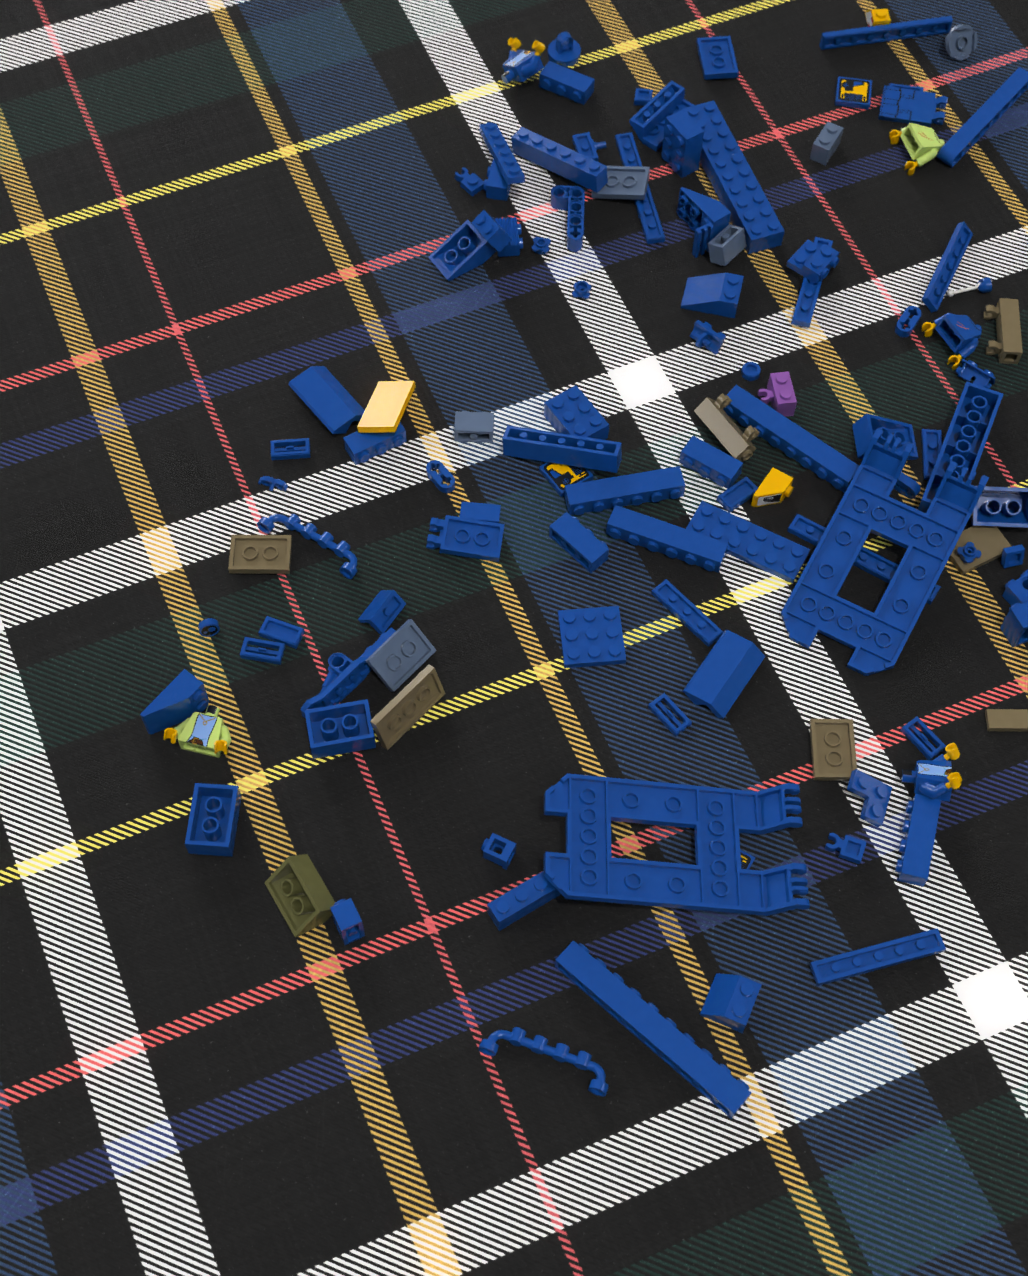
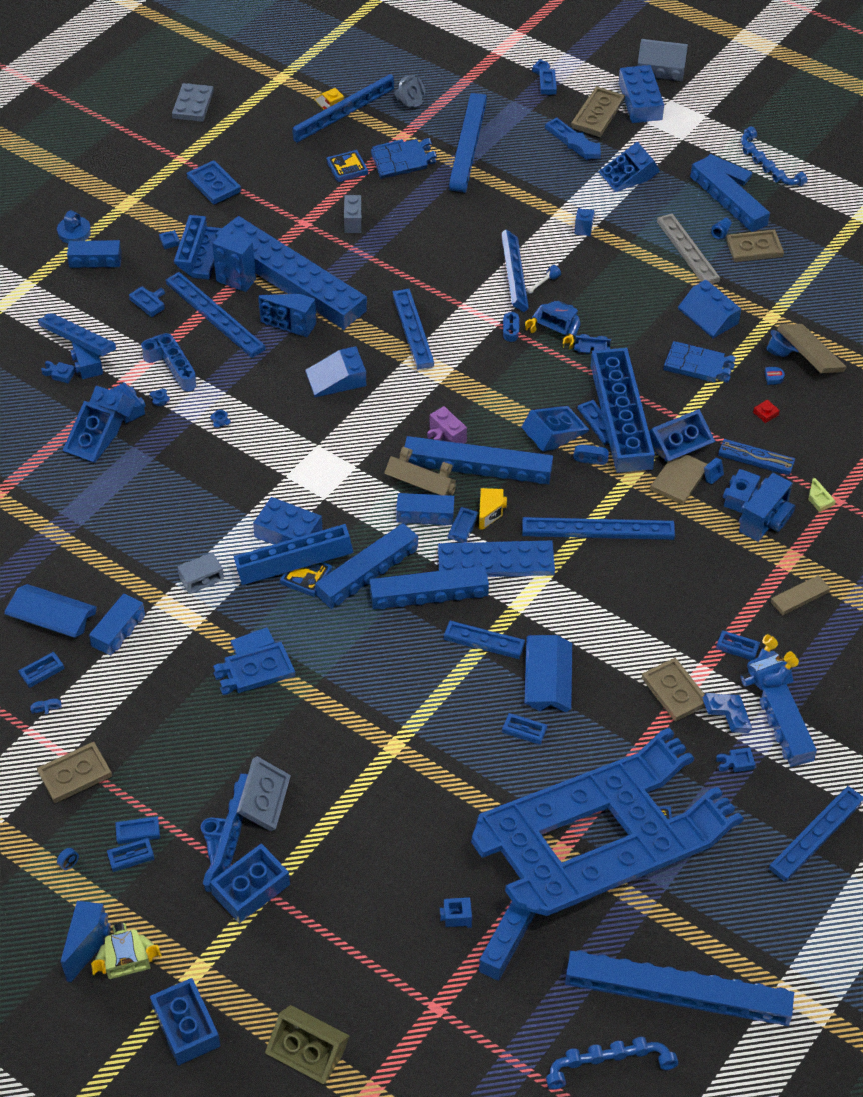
camera: 30 degrees left, 10 degrees down
blue bar [257,514,357,579] -> none
blue brick [330,898,365,945] -> none
yellow tile [357,381,416,433] -> none
blue panel [358,590,406,634] -> none
dark tan plate [370,664,445,750] -> none
blue beam [426,460,455,493] -> none
blue torso [501,37,545,84] -> none
blue brick [511,127,608,193] -> none
blue brick [549,512,609,573] -> none
blue plate [558,606,626,668] -> none
sand blue plate [591,166,650,200] -> none
blue hips [689,320,726,355] -> none
blue tile [692,222,714,258] -> none
blue slope [700,973,762,1033] -> none
sand blue brick [708,224,746,266] -> none
blue tile [741,362,761,381] -> none
blue bracket [781,428,989,676] -> none
blue plate [786,240,840,284] -> none
yellowish green torso [889,123,945,176] -> none
blue plate [957,542,981,563] -> none
dark tan brick [983,298,1023,364] -> none

